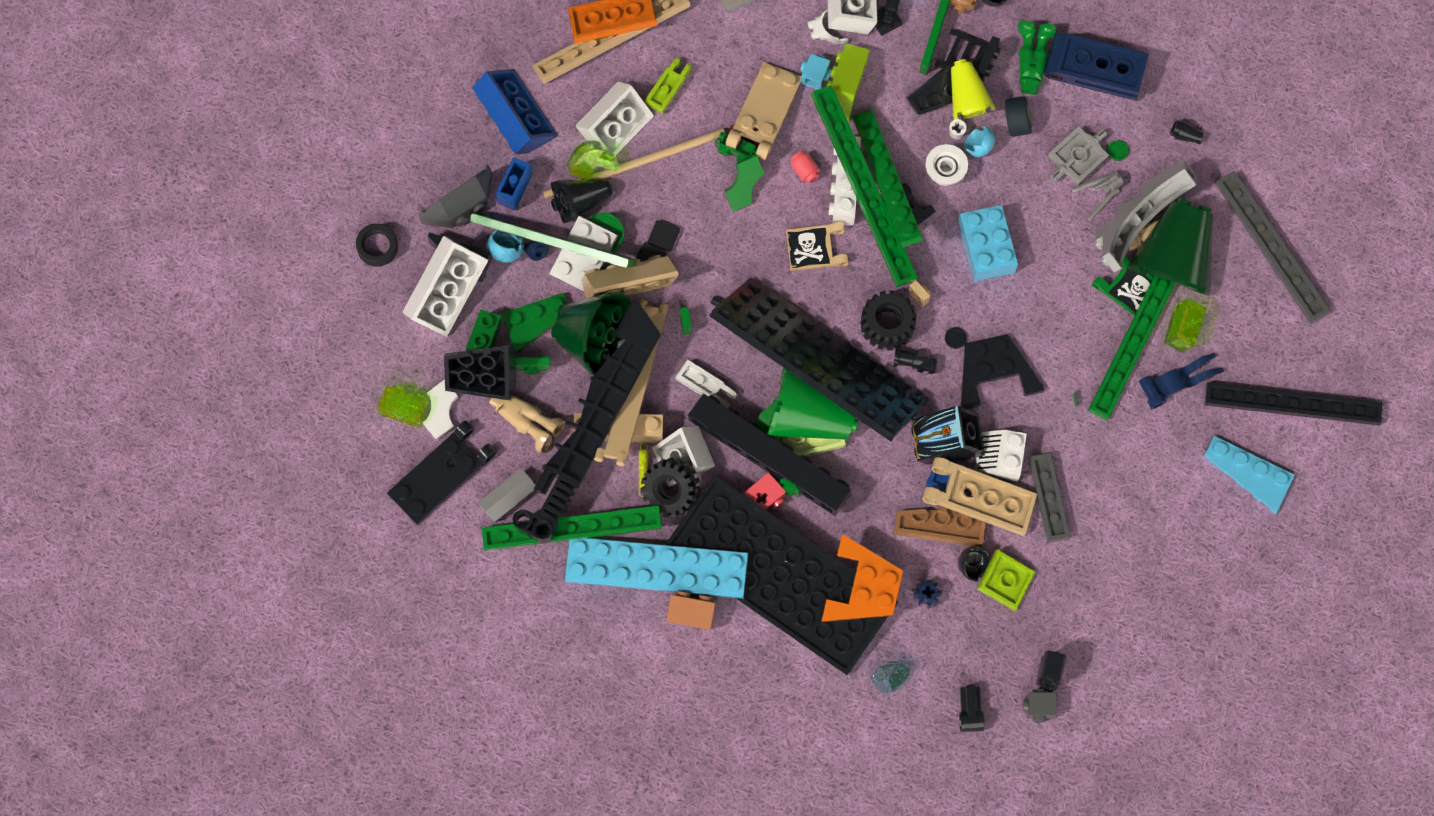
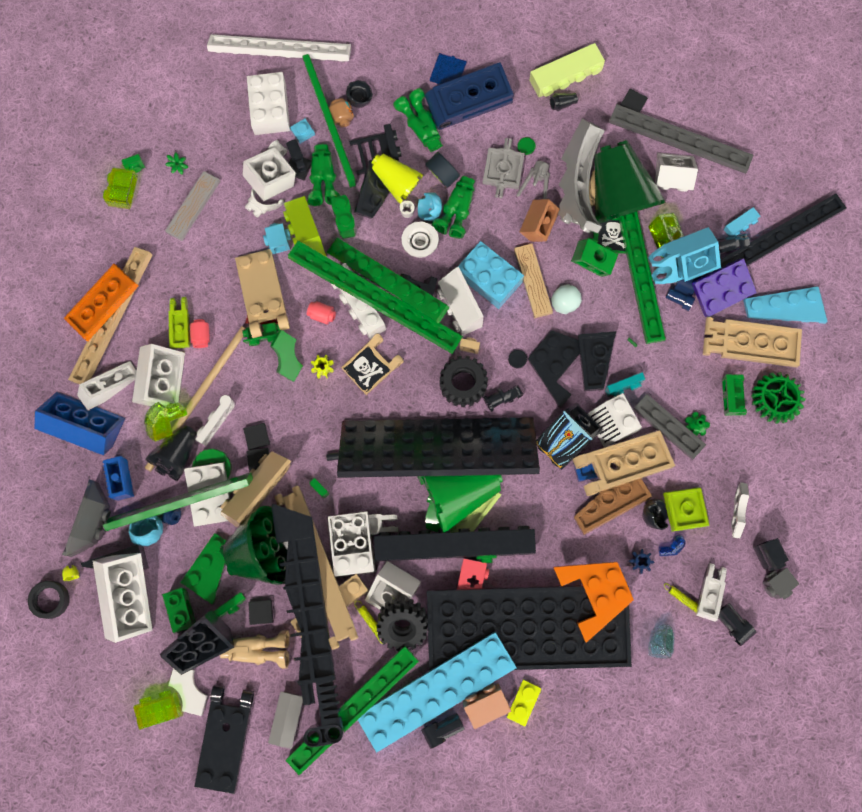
camera: 30 degrees left, 5 degrees up
none -> neon yellow hinge [62,565,79,581]
none -> white slope [77,361,137,410]
none -> coral brick [190,319,210,348]
none -> white plate [195,395,235,446]
none -> black piece [248,600,273,625]
none -> green piece [307,144,341,206]
none -> neon yellow gear [311,355,334,379]
none -> white slope [328,512,376,577]
none -> green brick [331,195,356,239]
none -> black piece [421,713,465,749]
none -> clear blue piece [429,53,467,85]
none -> green piece [432,176,475,239]
none -> white slope [436,267,483,336]
none -> neon yellow plate [506,680,542,726]
none -> tan tile [514,244,553,318]
none -> nougat brick [519,199,560,242]
none -> yellowish green brick [529,43,605,97]
none -> light aqua hair [551,284,582,314]
none -> green brick [571,238,618,277]
none -> black wing [578,331,617,392]
none -> teal plate [605,372,645,397]
none -> black piece [620,89,648,113]
none -> medium azure brick [648,227,721,284]
none -> white slope [655,153,698,191]
none -> clear blue arm [659,535,686,556]
none -> neon yellow piece [664,584,698,612]
none -> green plant [684,412,710,436]
none -> plate [692,258,757,317]
none -> white hinge [696,563,727,622]
none -> tan hinge [703,317,802,368]
none -> black bar [717,234,750,253]
none -> green hinge [722,374,747,416]
none -> medium azure piece [723,207,760,237]
none -> white tile [731,482,749,538]
none -> green gear [751,372,806,424]

